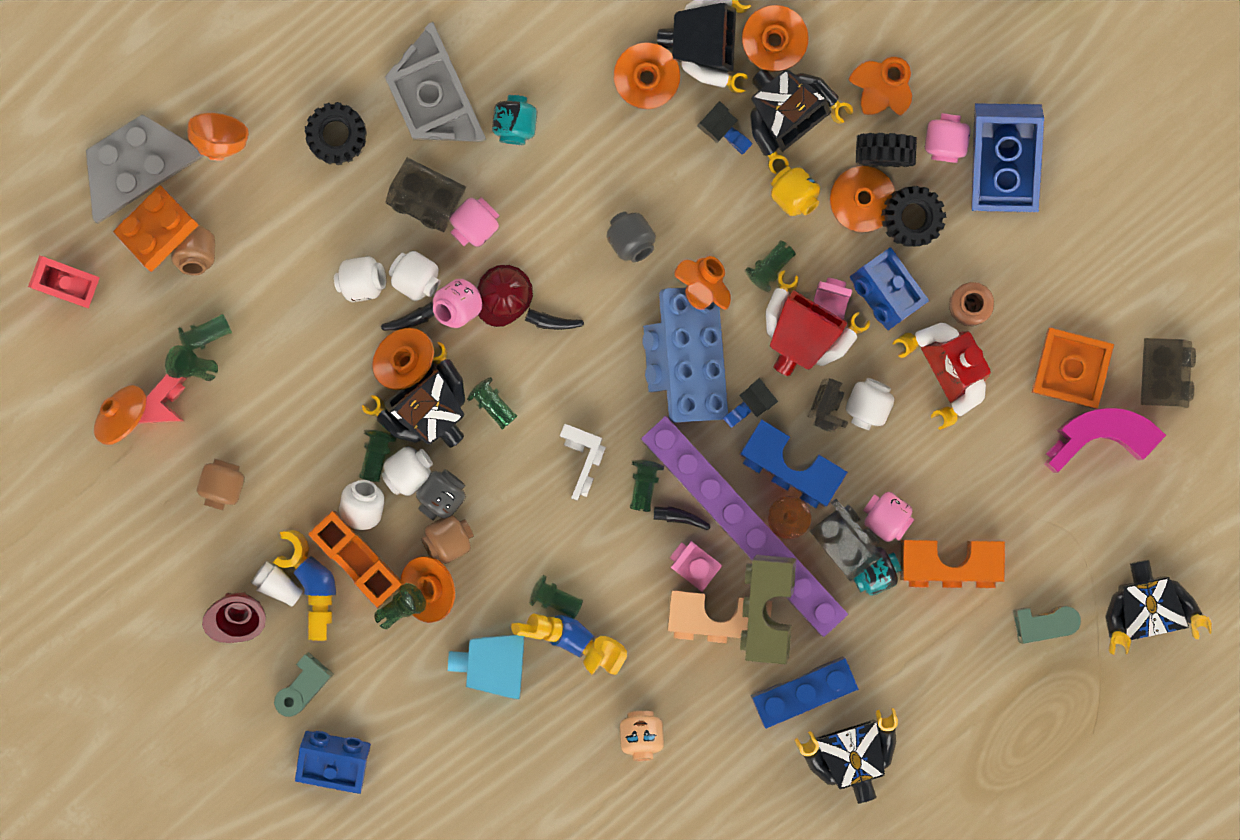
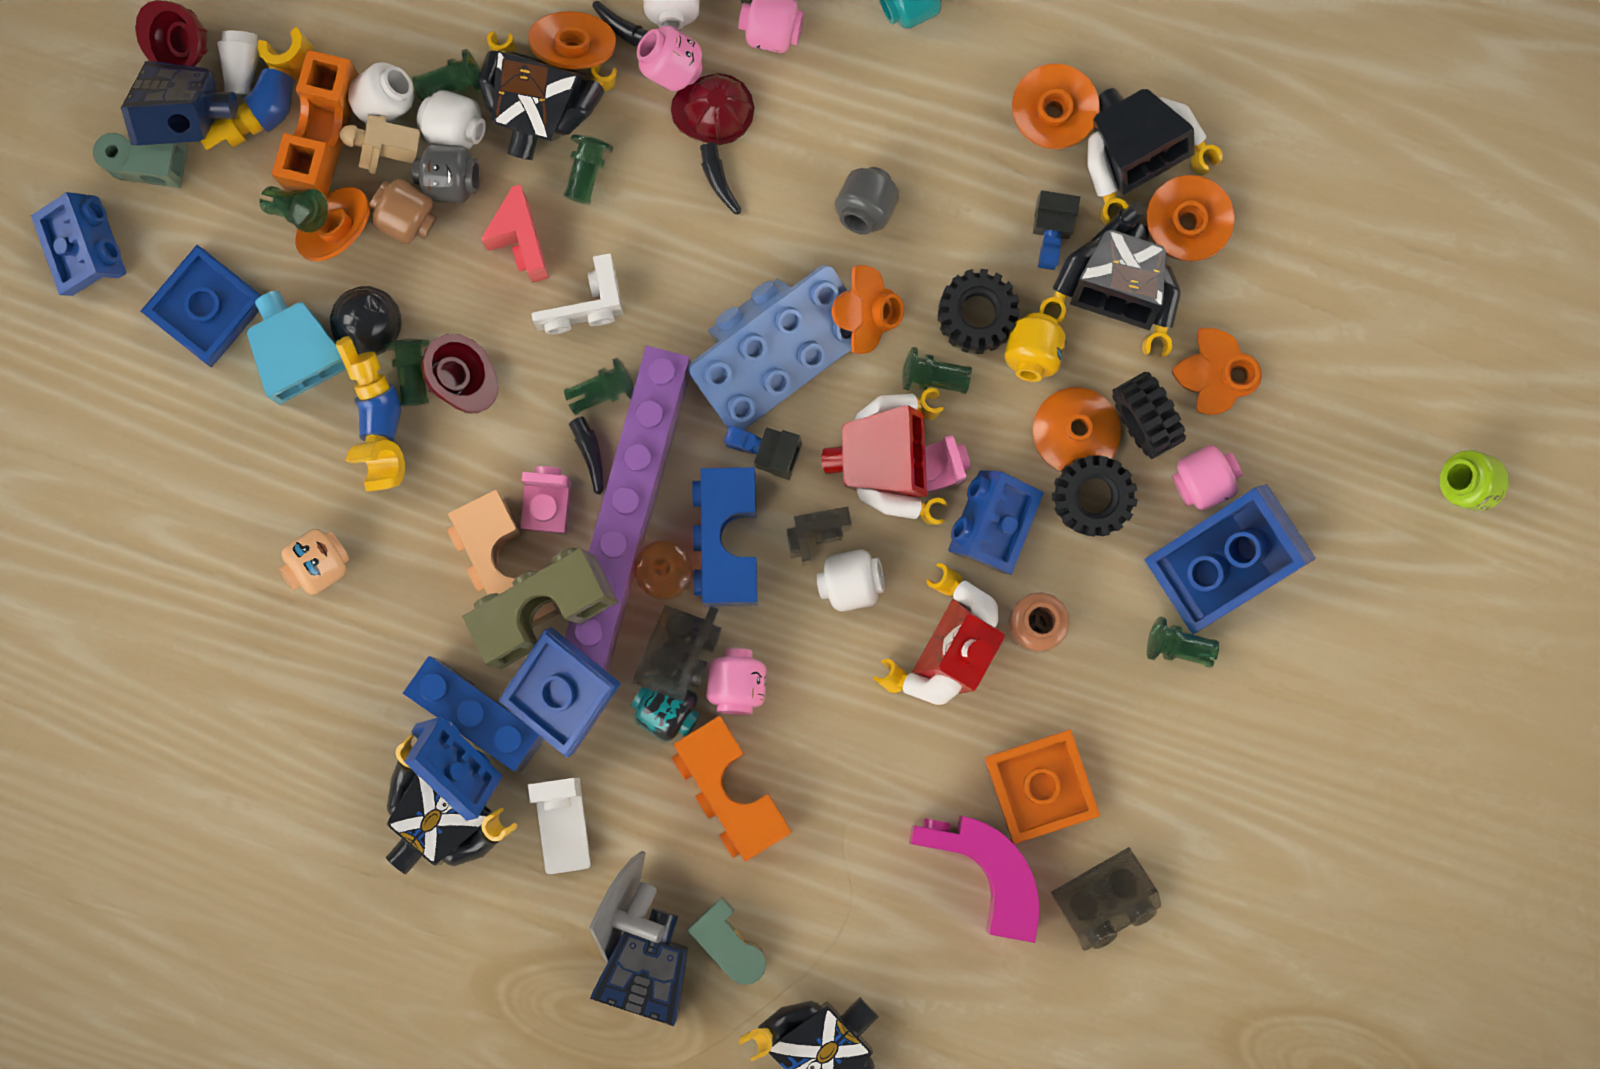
camera: 60 degrees right, 5 degrees down
none -> dark blue torso [121,61,238,146]
none -> blue tile [140,244,262,368]
none -> black piece [330,286,402,356]
none -> tan piece [339,114,421,174]
none -> blue bracket [404,716,503,821]
none -> piece [421,334,499,413]
none -> coral slope [481,184,549,283]
none -> blue tile [498,627,621,758]
none -> white bracket [528,778,591,874]
none -> light grey shield [589,851,665,962]
none -> torso [590,908,688,1026]
none -> black tyre [938,269,1020,354]
none -> black helmet [1090,201,1146,242]
none -> clear green pin [1146,616,1219,668]

